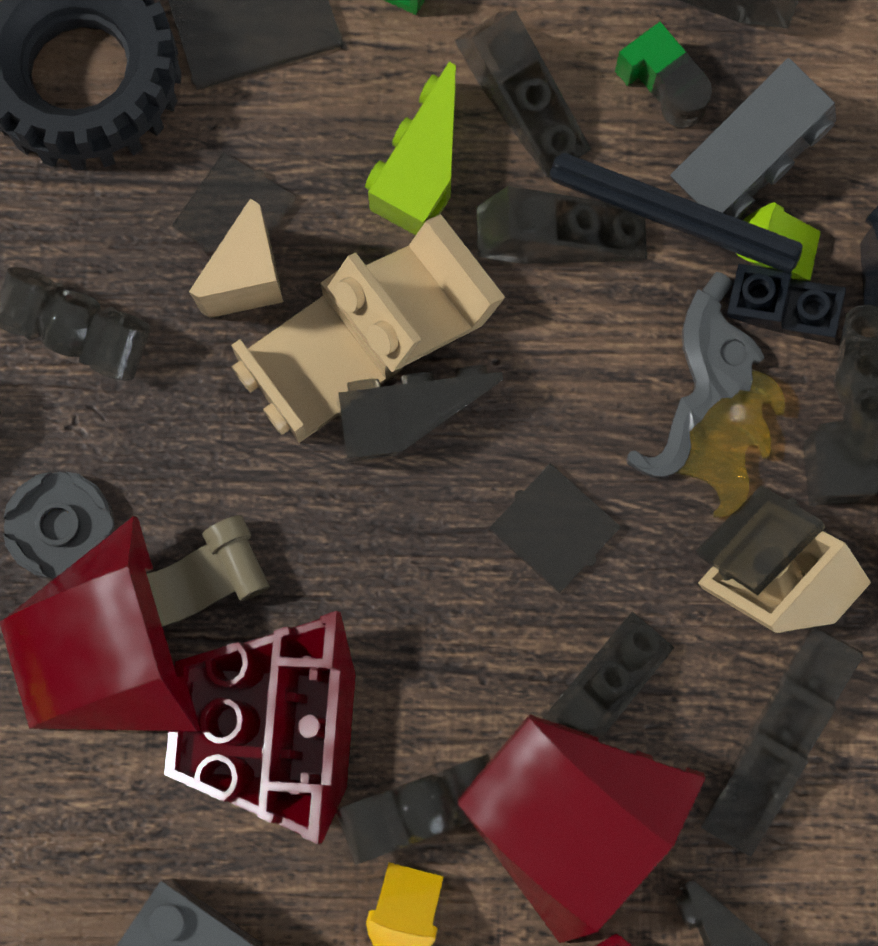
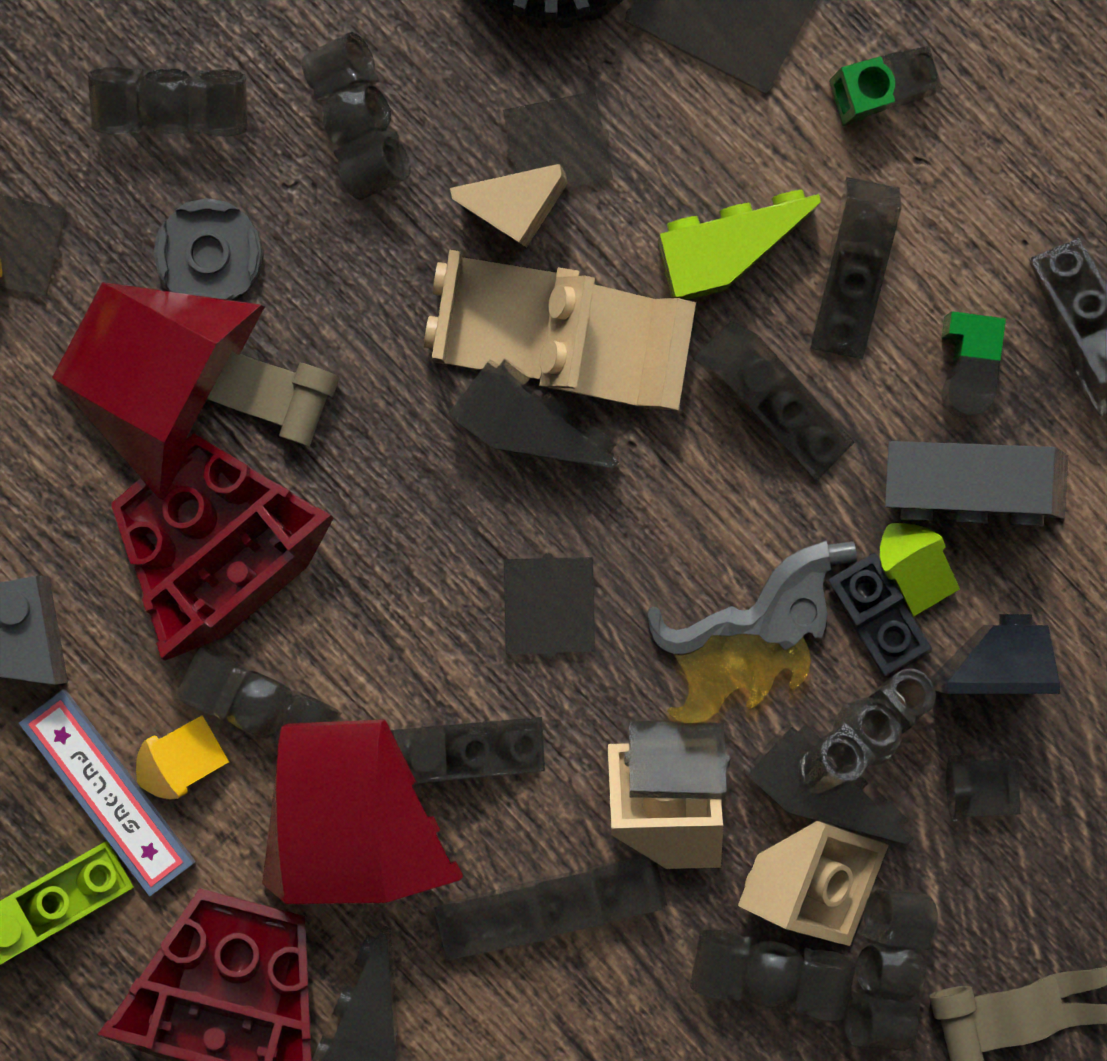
camera: 45 degrees right, 10 degrees up
black axle [550,153,803,273] -> none

